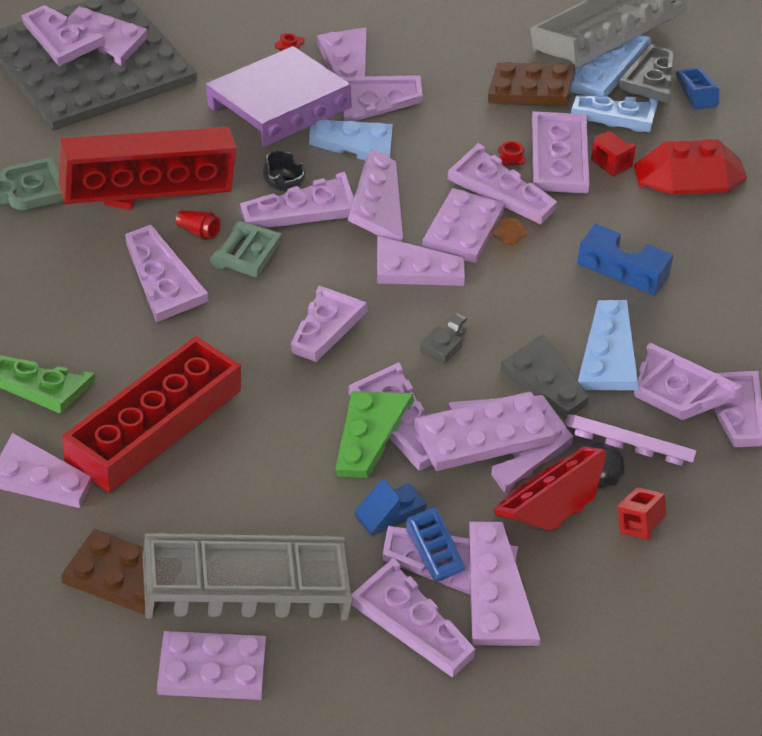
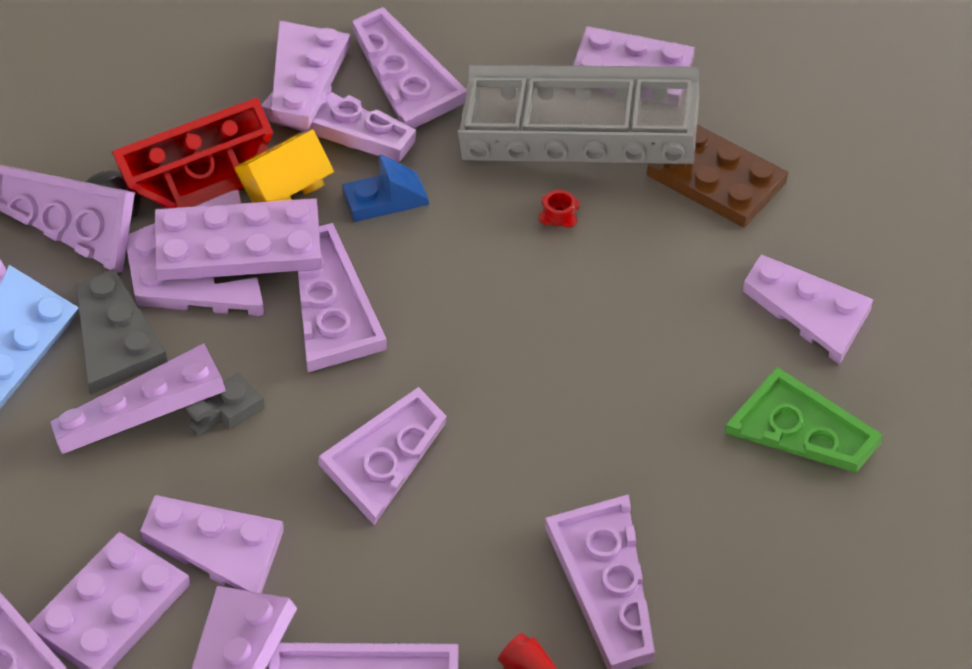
camera: 165 degrees left, 5 degrees up
red brick [62,335,241,494] -> none
sand green plate [210,221,282,278] -> none
bright green wing [335,391,415,478] -> none
blue slope [406,507,465,583] -> none
clear orange plate [493,218,527,246] -> none
red brick [617,487,666,540] -> none
none -> lavender wing [50,343,226,454]
none -> yellow brick [234,129,334,203]
none -> red plate [538,190,580,228]

